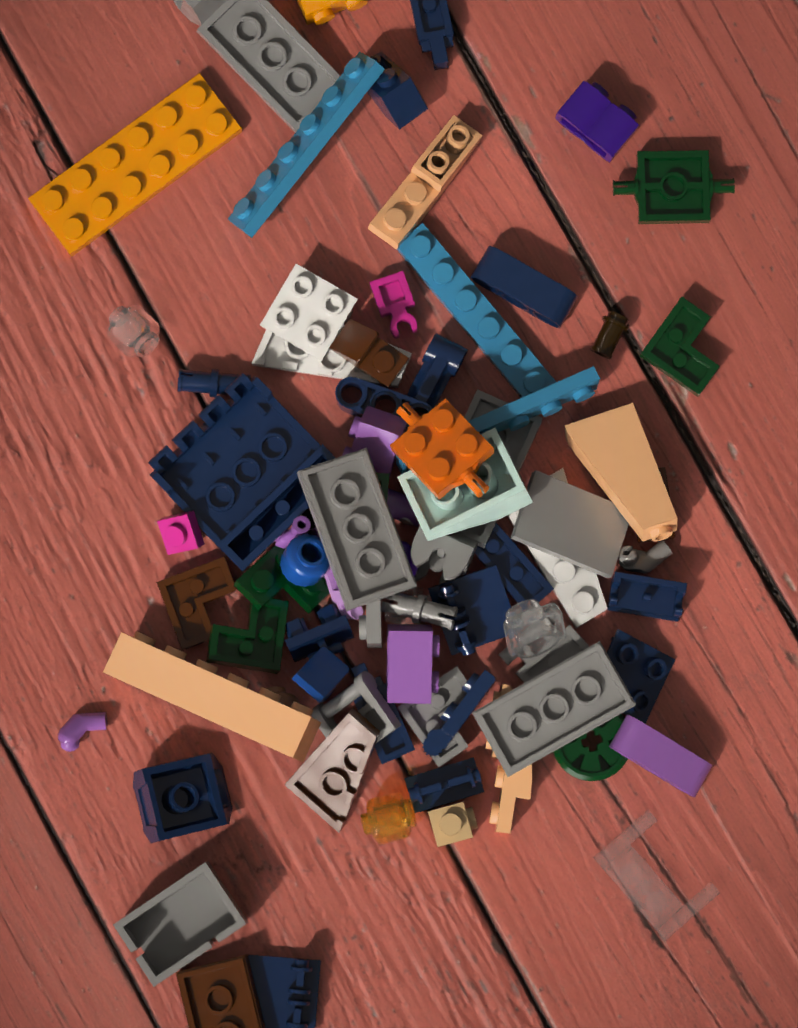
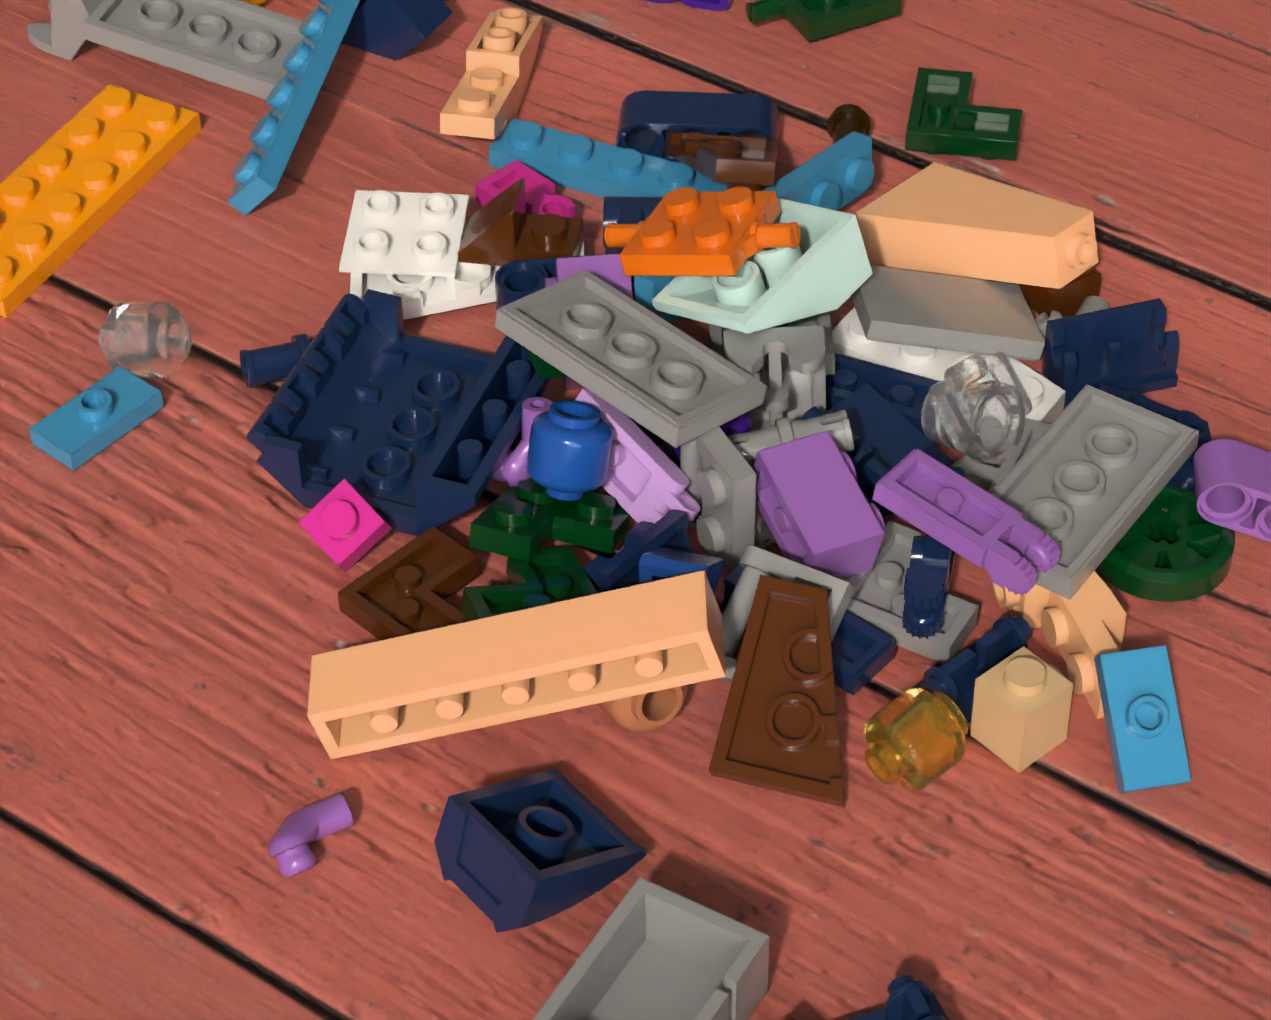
camera: 25 degrees left, 40 degrees down
none -> dark azure plate [29,366,164,471]
none -> reddish brown wing [665,130,778,191]
none -> medium lavender hinge [872,448,1061,596]
none -> dark azure plate [1094,645,1192,794]

